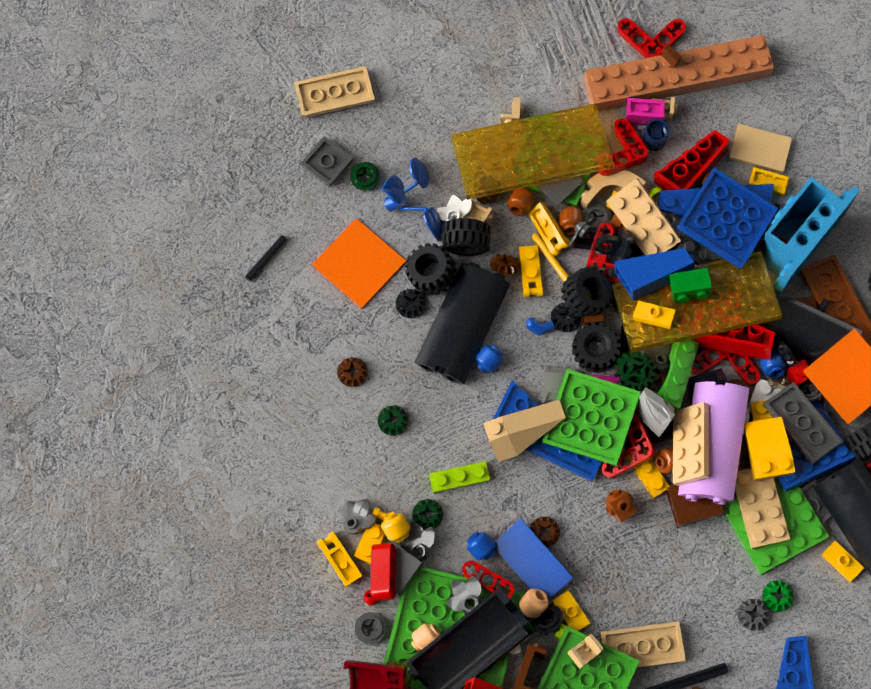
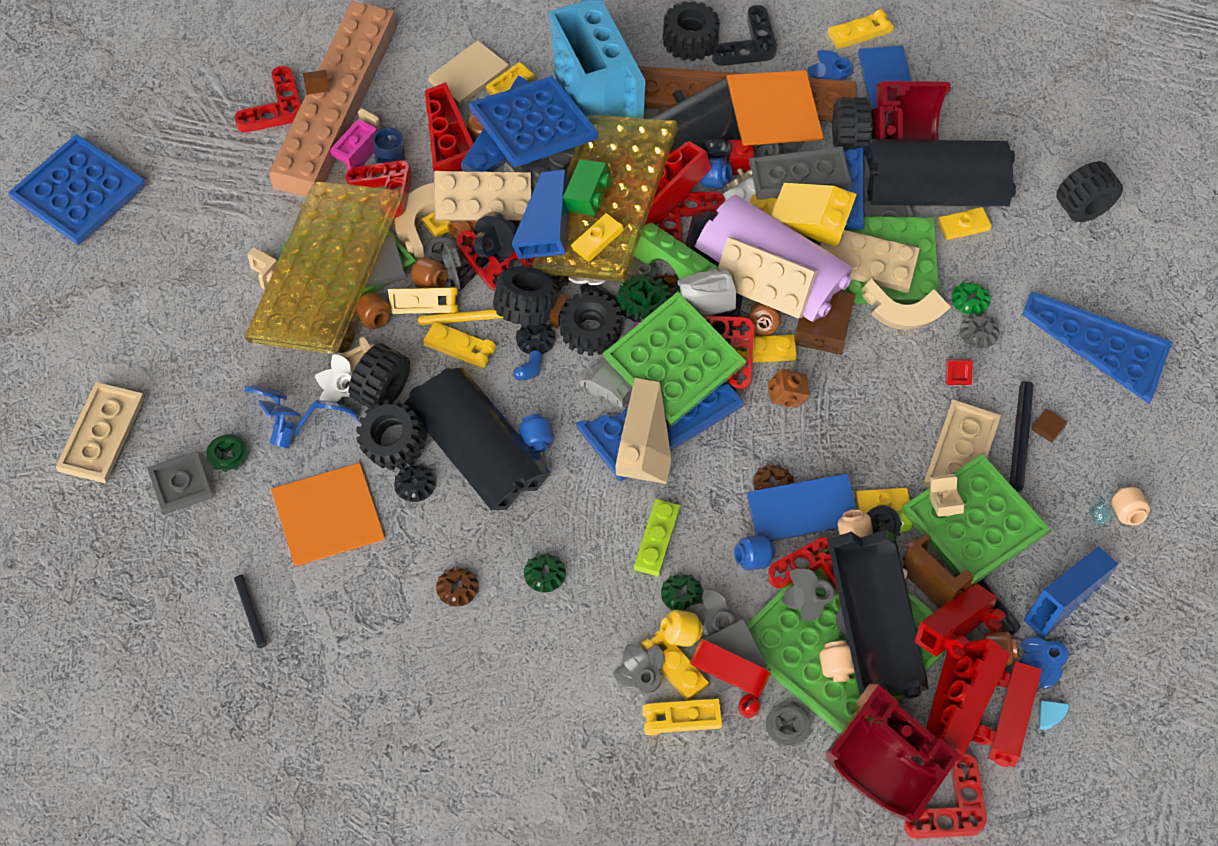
camera: 60 degrees left, 15 degrees down
reddish brown gear [490,253,520,275] -> none
none -> tan arch [861,279,950,330]
none -> red plate [945,358,973,385]

